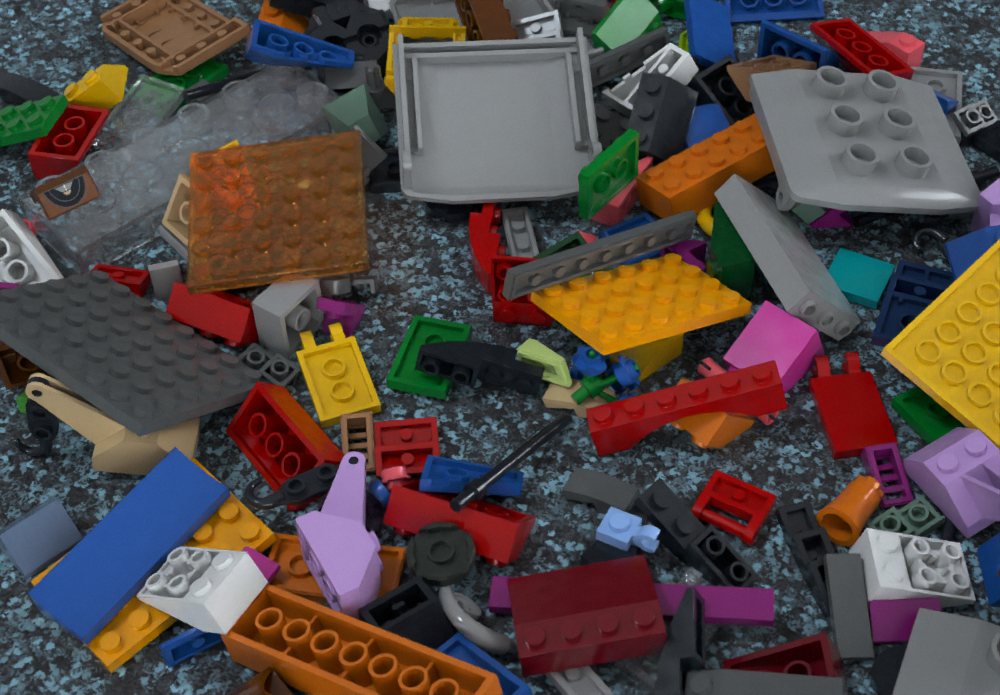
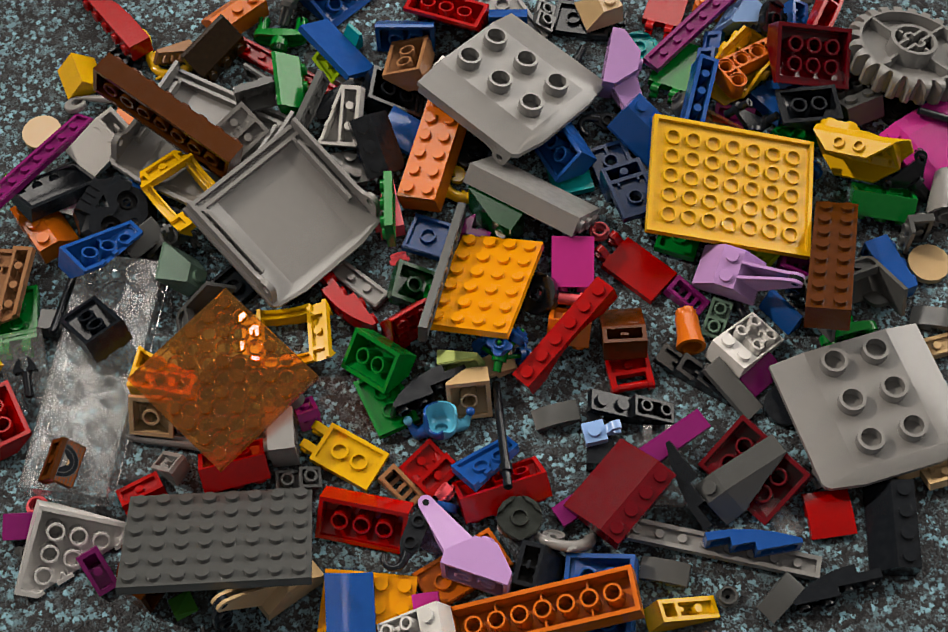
camera: 40 degrees left, 15 degrees up
none -> black bar [13,357,39,398]
none -> black slope [58,295,133,363]
none -> yellow wedge [242,299,336,368]
none -> green slope [340,327,417,394]
none -> teal slope [343,23,363,50]
none -> medium azure piece [403,401,475,441]
none -> tan slope [445,366,493,419]
none -> black plate [521,272,559,316]
none -> blue slope [534,122,597,183]
none -> coral plate [589,221,610,242]
none -> reddish brown slope [599,308,648,360]

